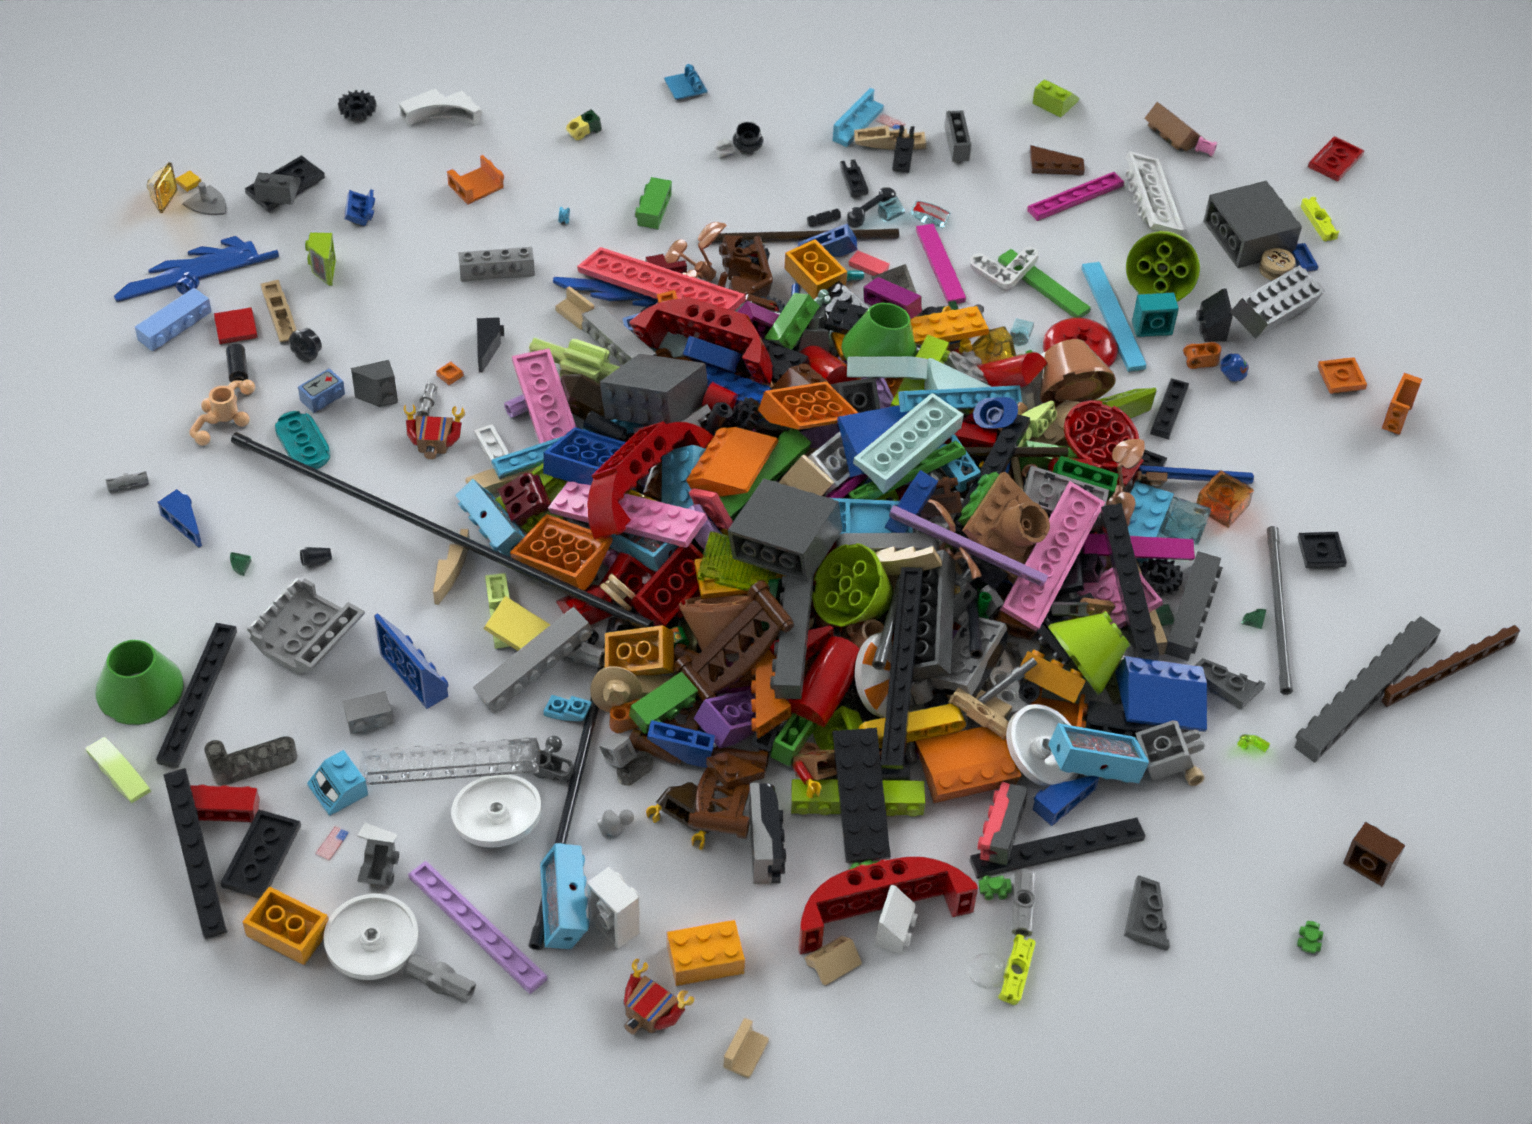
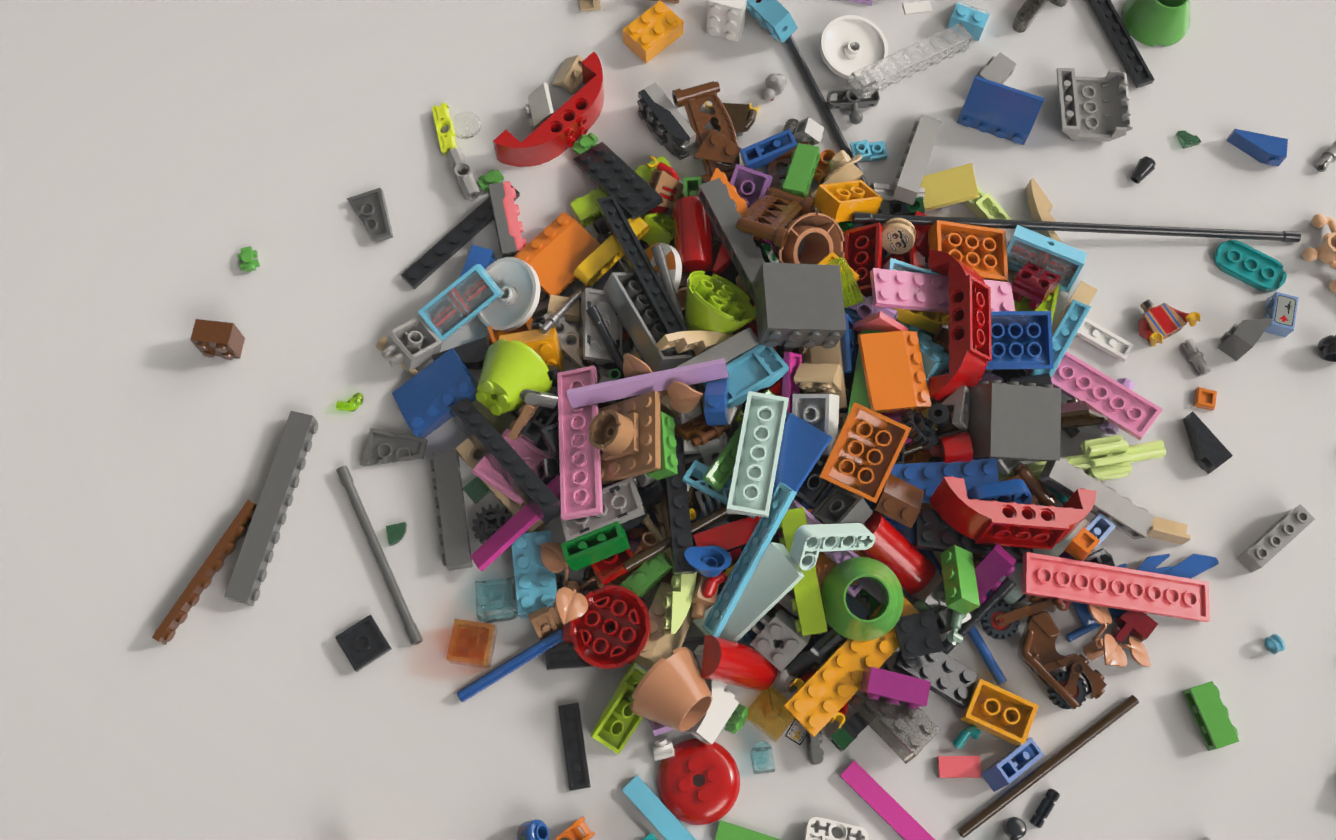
camera: 150 degrees right, 20 degrees up
tan piece [948,688,1009,740] -> none

